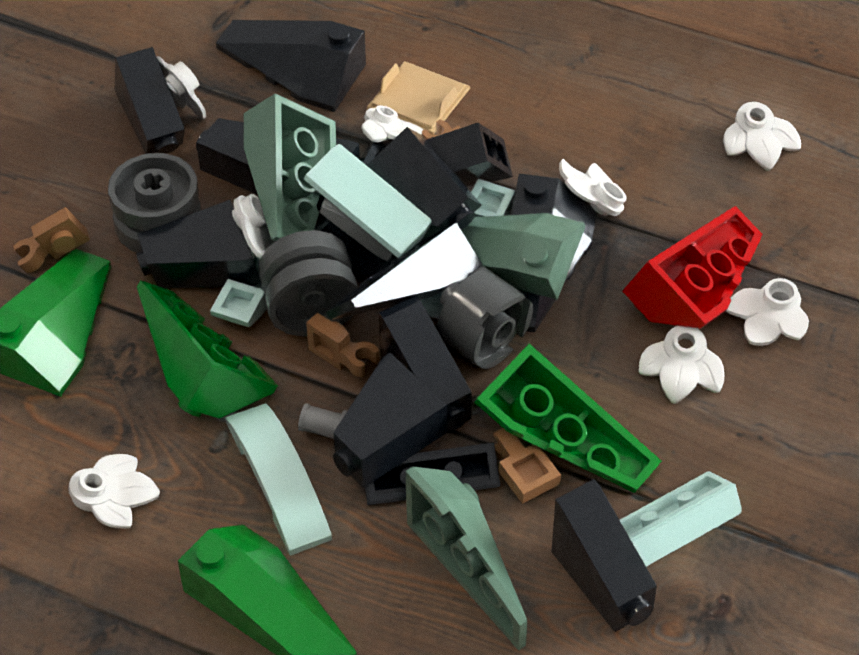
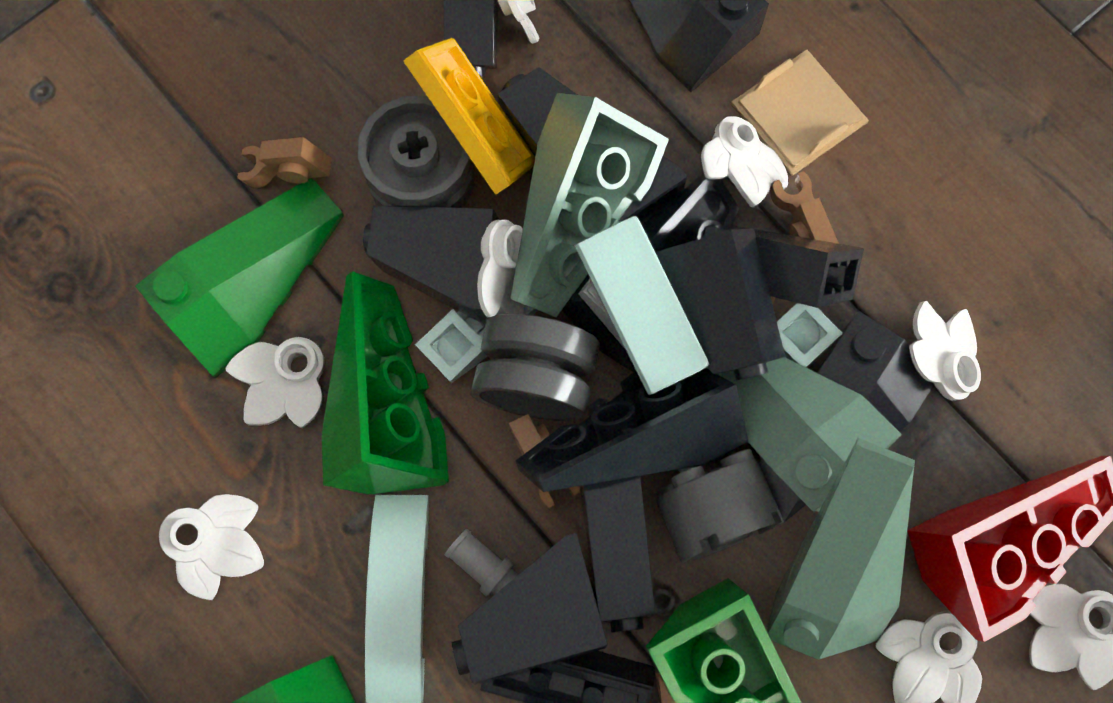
camera: 25 degrees right, 25 degrees up
none -> white plate [226,337,325,428]
none -> yellow tile [403,38,535,195]
none -> sand green wedge [767,438,915,660]

